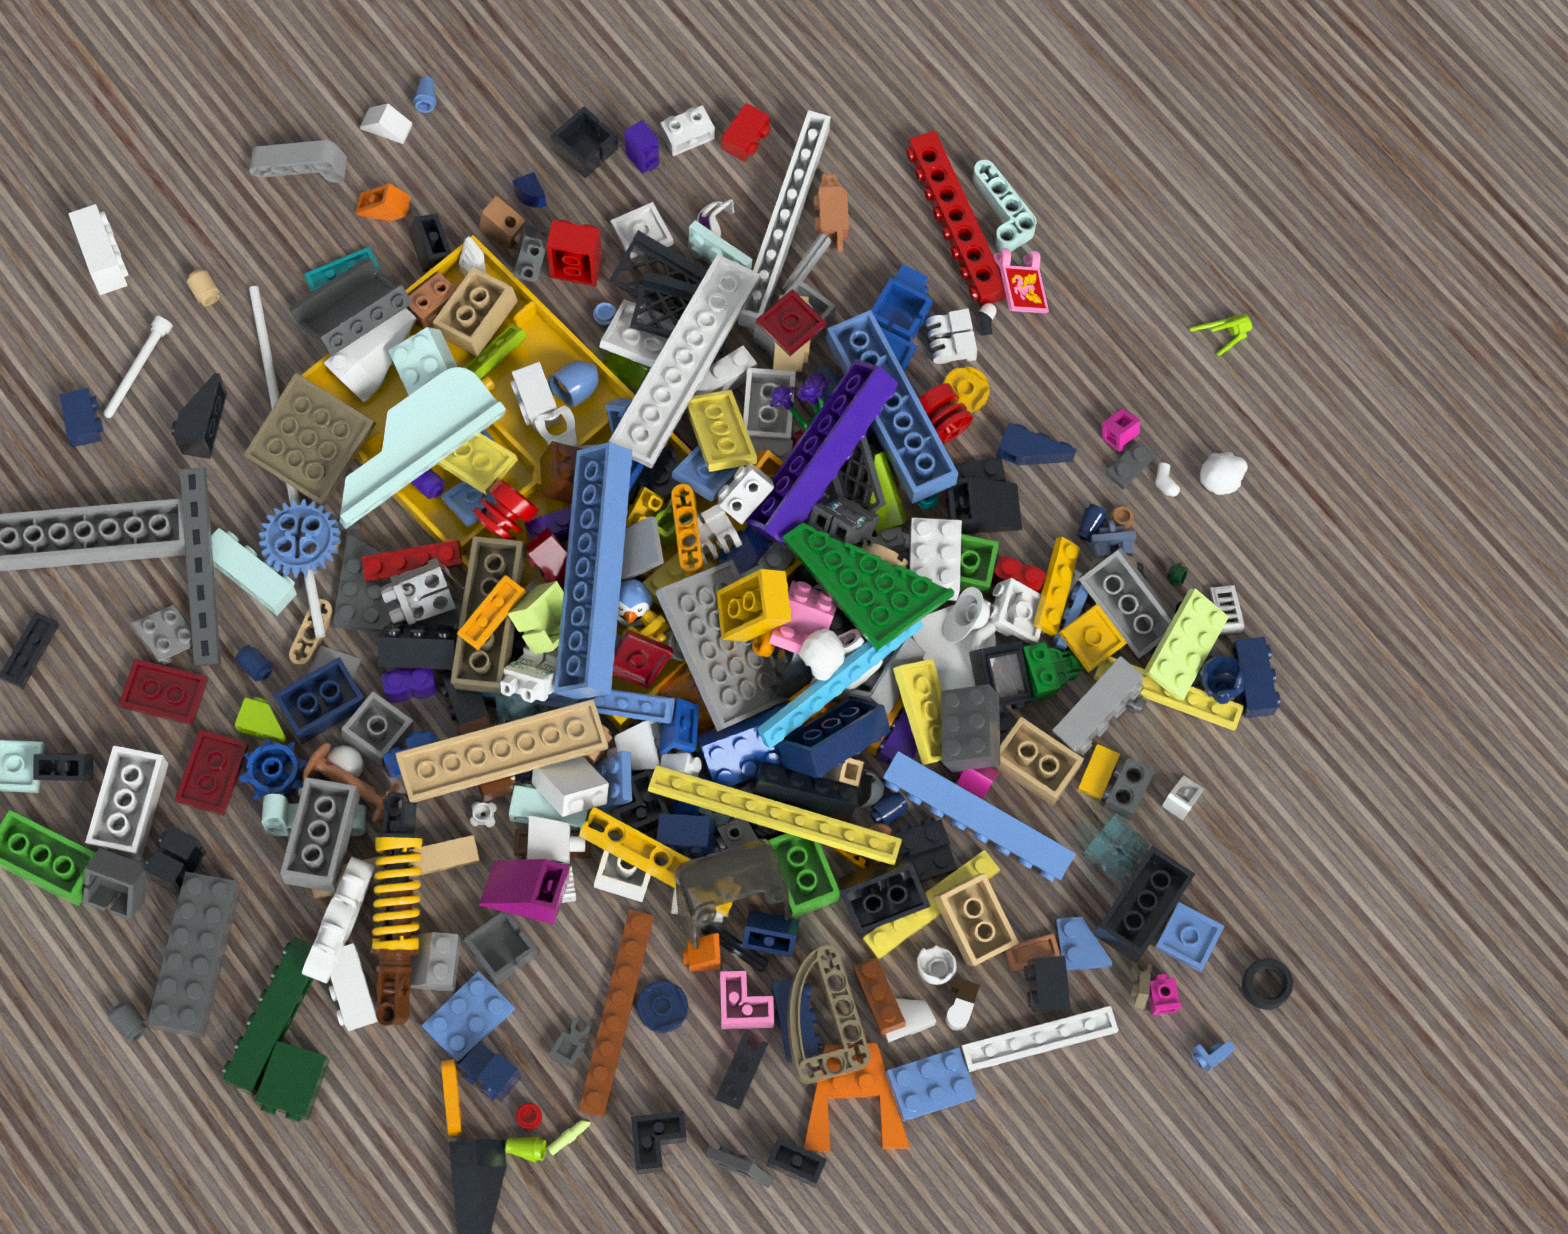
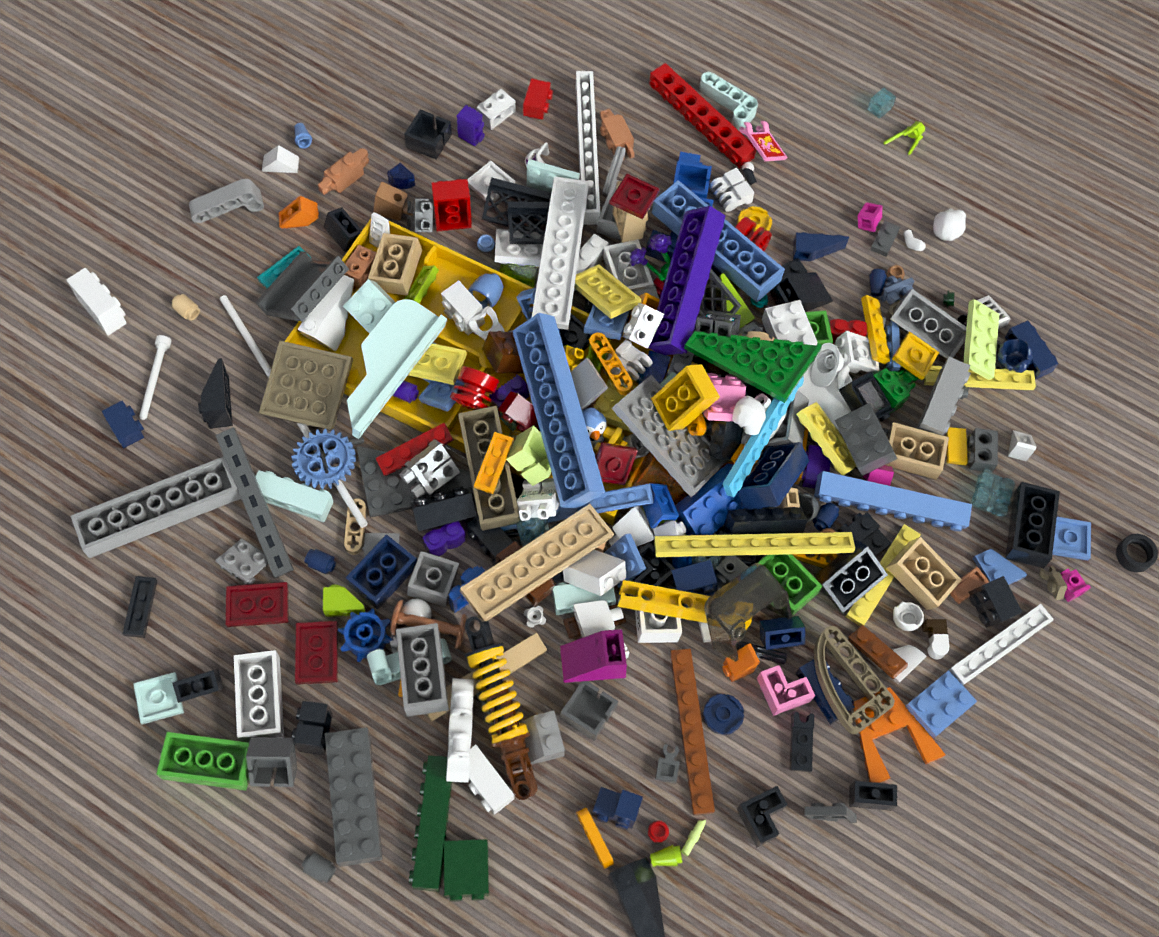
camera: 20 degrees left, 5 degrees down
medium blue plate [422,971,515,1064] -> none
medium blue bracket [1192,1040,1236,1072] -> none
none -> nougat hinge [318,148,369,195]
none -> clear light blue brick [867,88,896,119]

